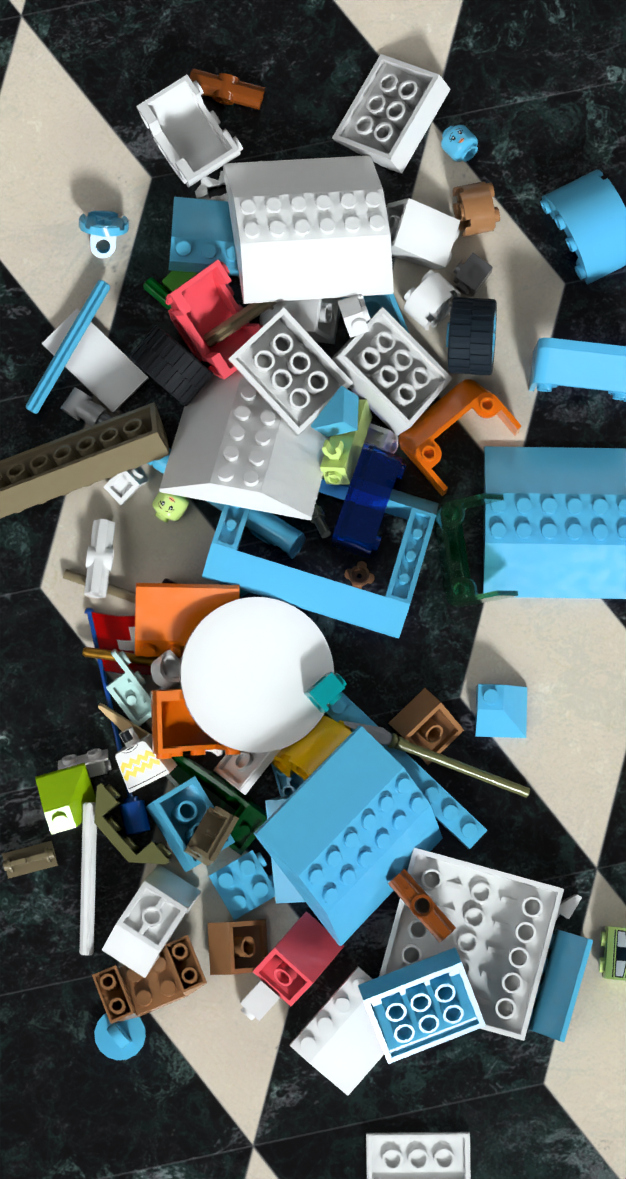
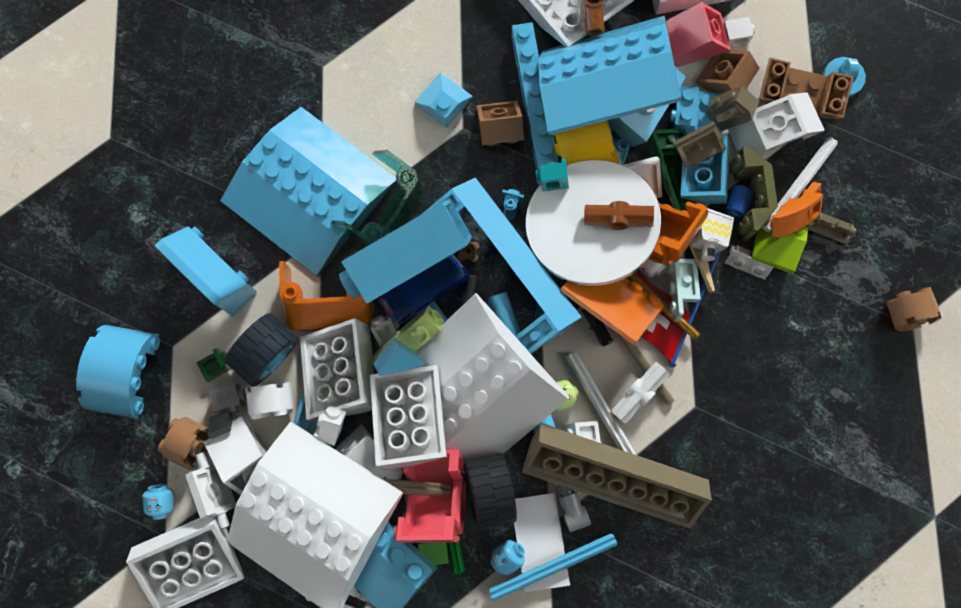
camera: 140 degrees left, 5 degrees down
white piece [151,650,181,689] -> none
olive piece [344,721,530,798] -> none
none -> white plate [185,453,236,529]
none -> dark green bracket [196,348,232,382]
none -> pearl dark grey tile [207,410,233,439]
none -> medium azure brick [339,198,472,304]
none -> medium azure head [491,540,525,575]
none -> medium azure hinge [502,189,524,220]
none -> white axle [566,352,636,455]
none -> dark orange piece [584,201,654,230]
none -> dark tan window [706,86,759,131]
none -> orange slope [770,182,823,238]

